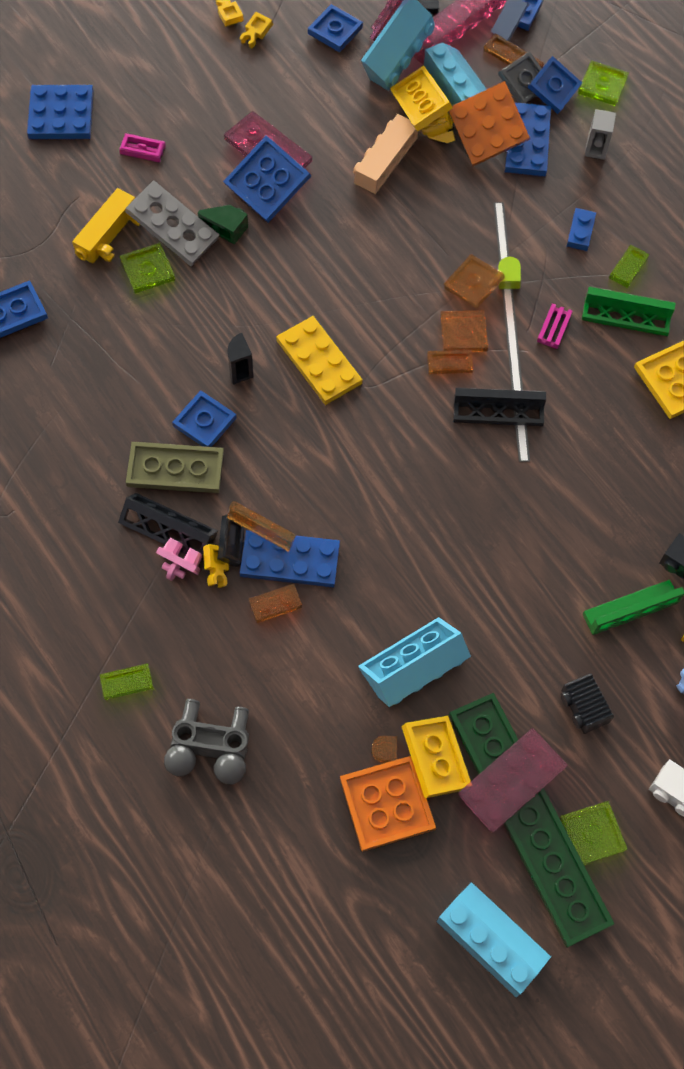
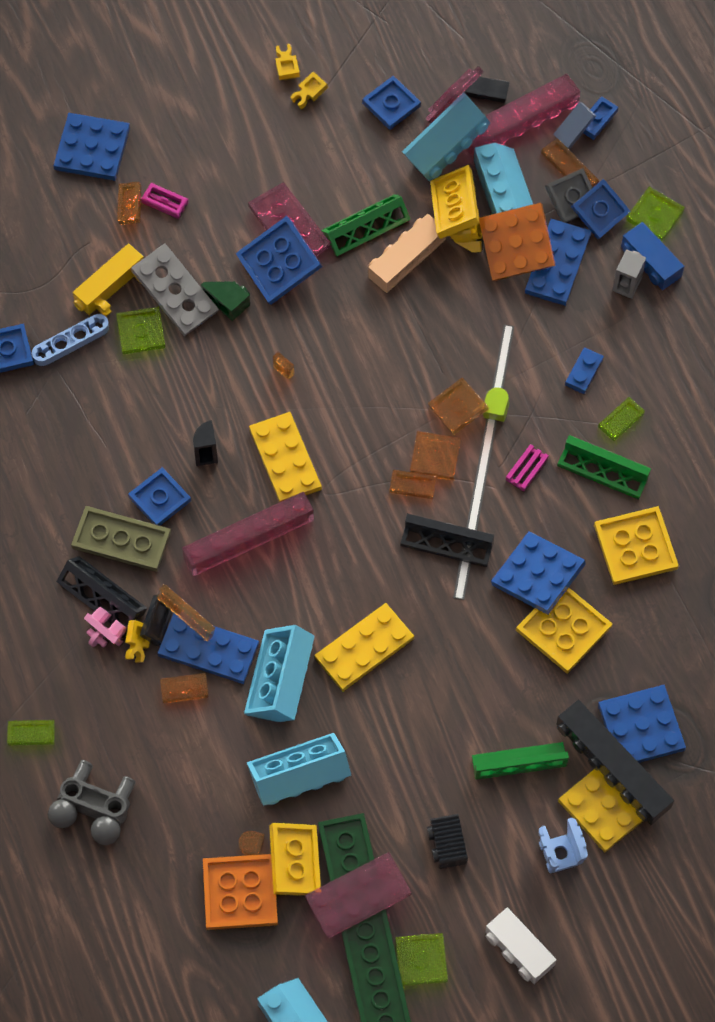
camera: 15 degrees right, 0 degrees up
none -> light blue beam [32,314,109,366]
none -> clear orange plate [117,182,142,225]
none -> clear pink brick [182,491,314,576]
none -> medium azure slope [244,625,315,722]
none -> clear orange tile [273,352,294,379]
none -> yellow plate [314,603,414,692]
none -> green fence [321,194,411,256]
none -> blue plate [491,531,586,615]
none -> yellow plate [516,588,613,674]
none -> blue brick [621,222,684,290]

